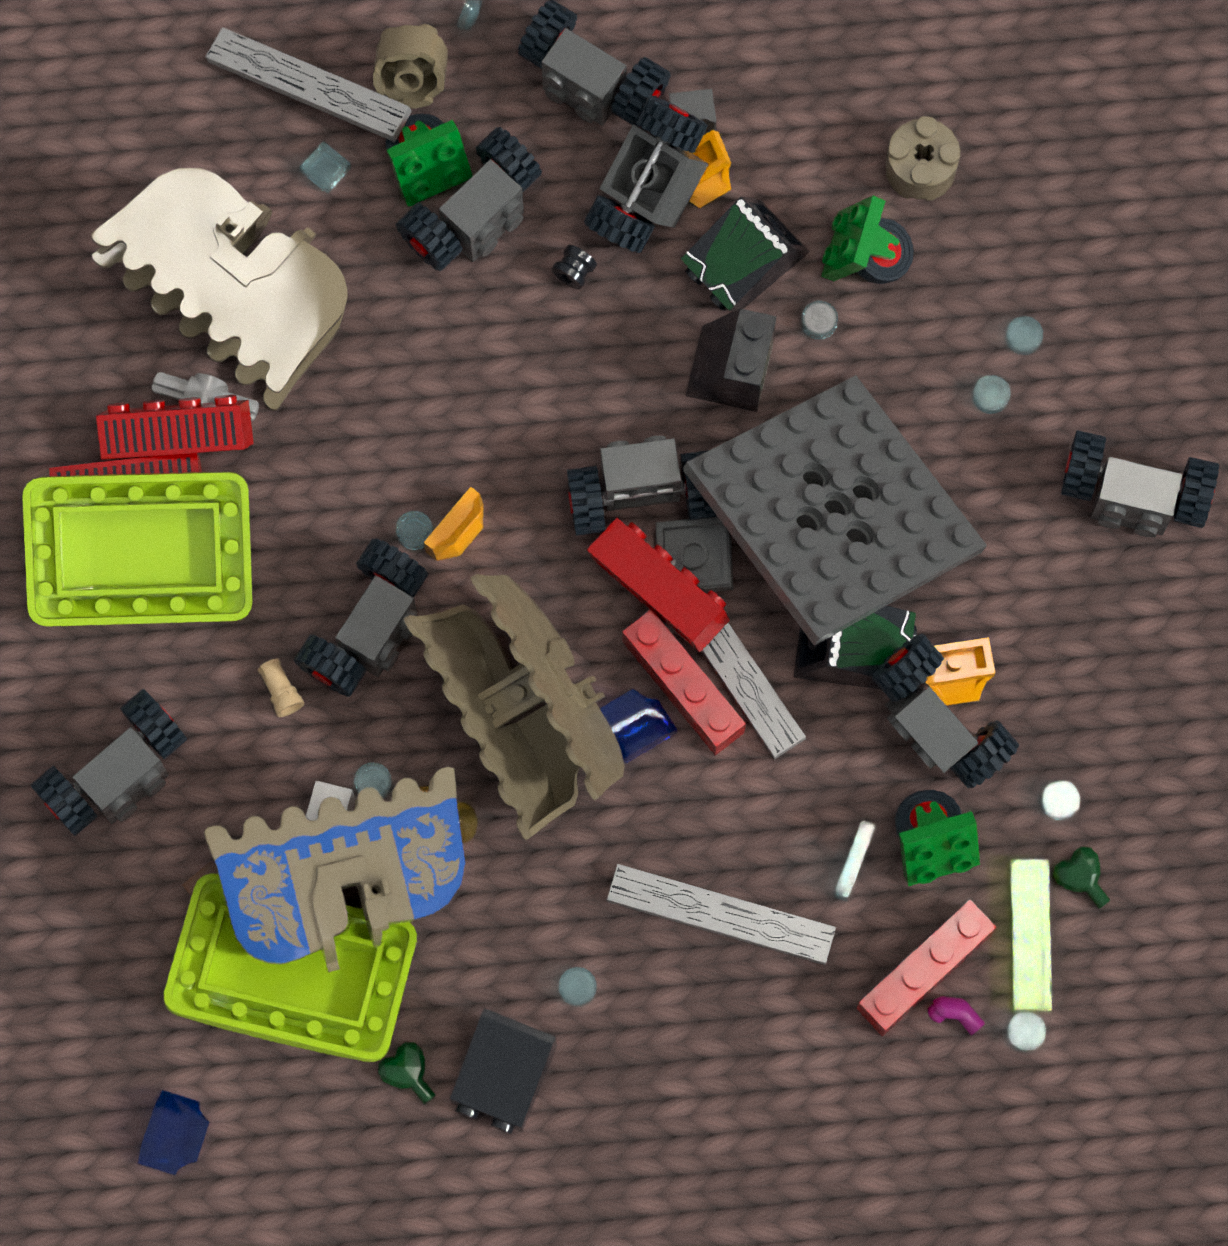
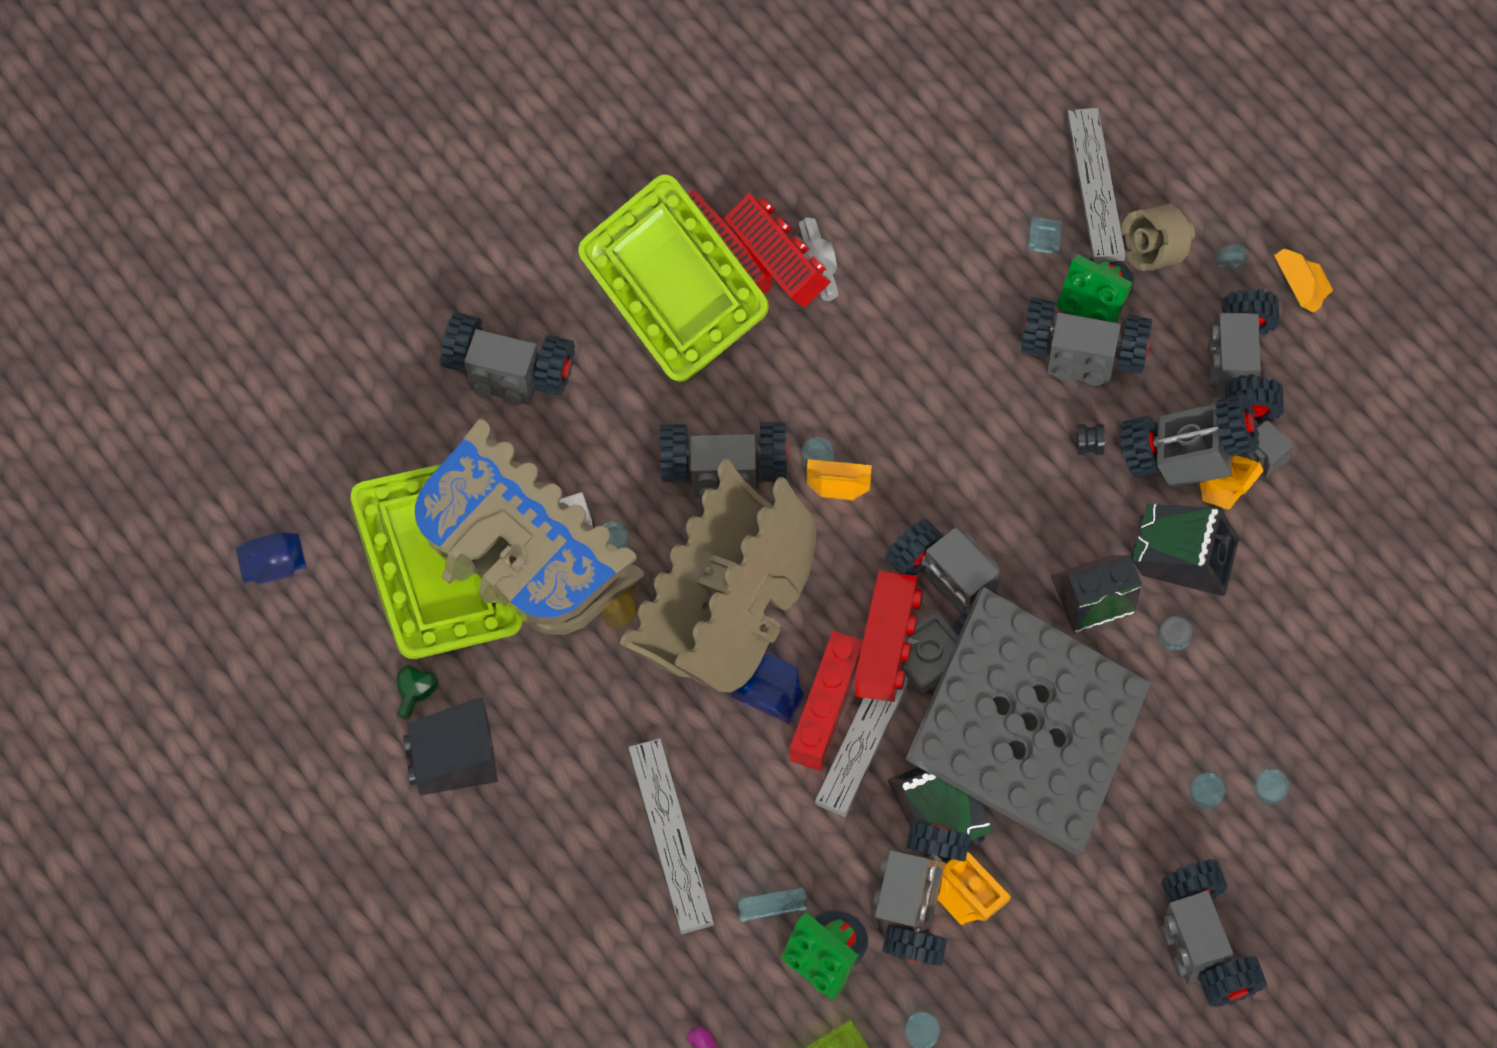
camera: 60 degrees right, 10 degrees down
animal [91,168,348,411] -> none
tan pin [257,658,304,717] -> none
clear light blue tile [559,967,597,1007] -> none
green plate [821,195,914,284] -> none
brick [856,900,997,1037] -> none
dark tan brick [885,116,960,201] -> none

